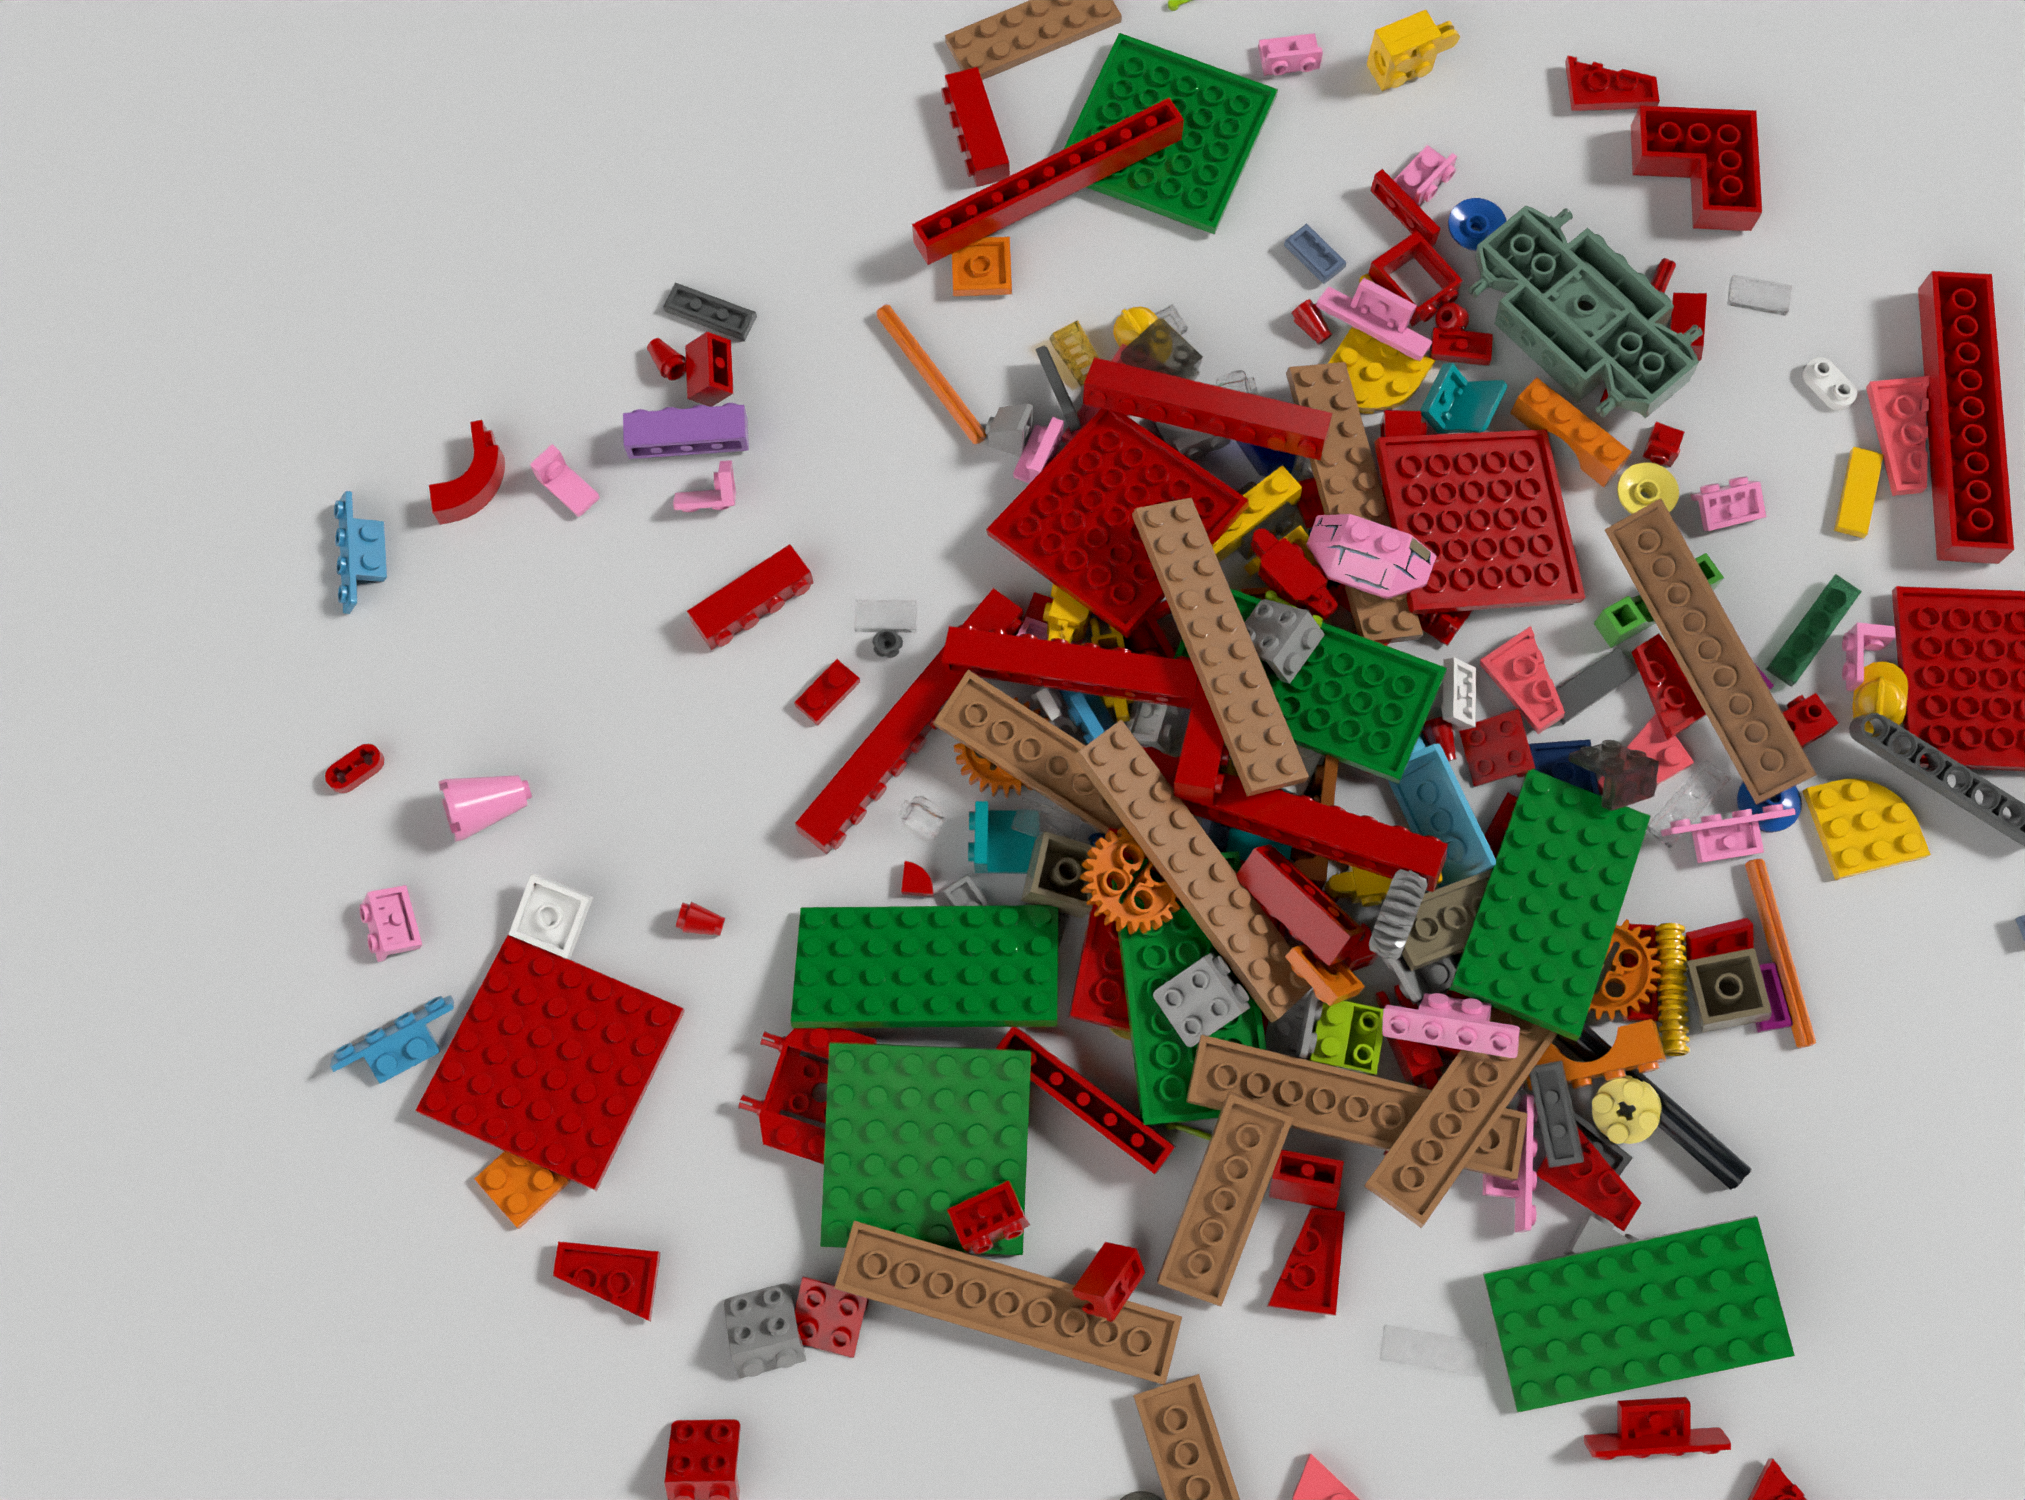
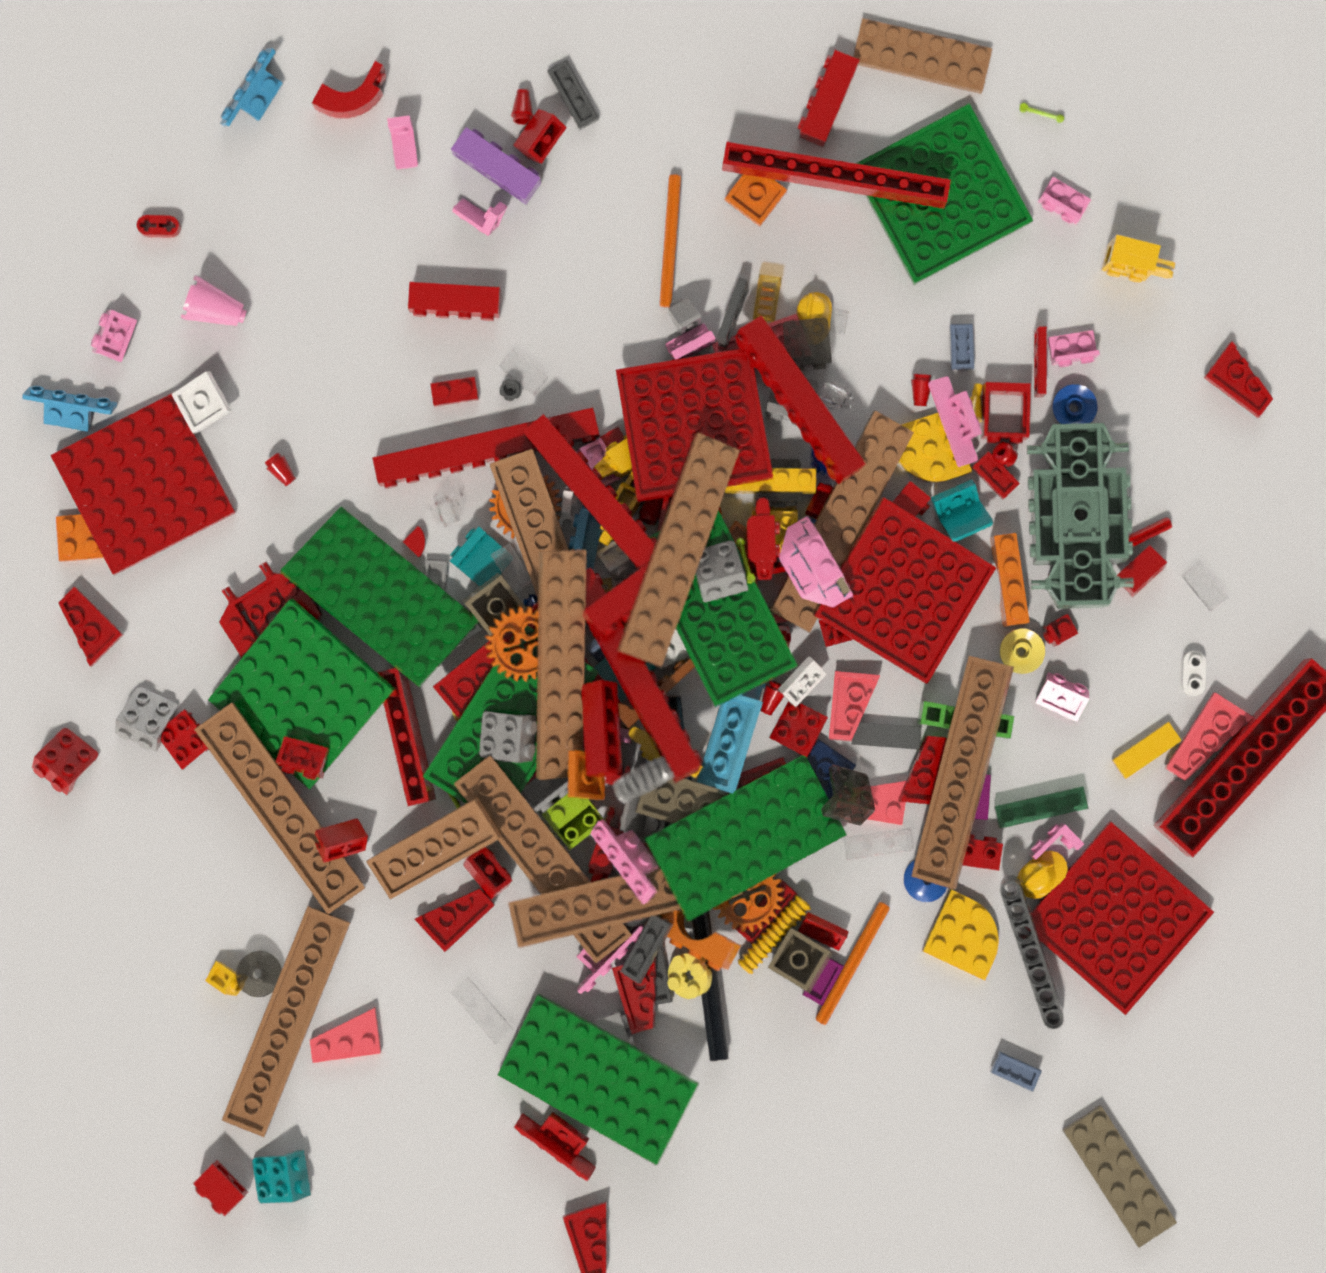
camera: 35 degrees right, 15 degrees up
red brick [1631,105,1762,231] -> none
bright pink bracket [1661,804,1796,863] -> none

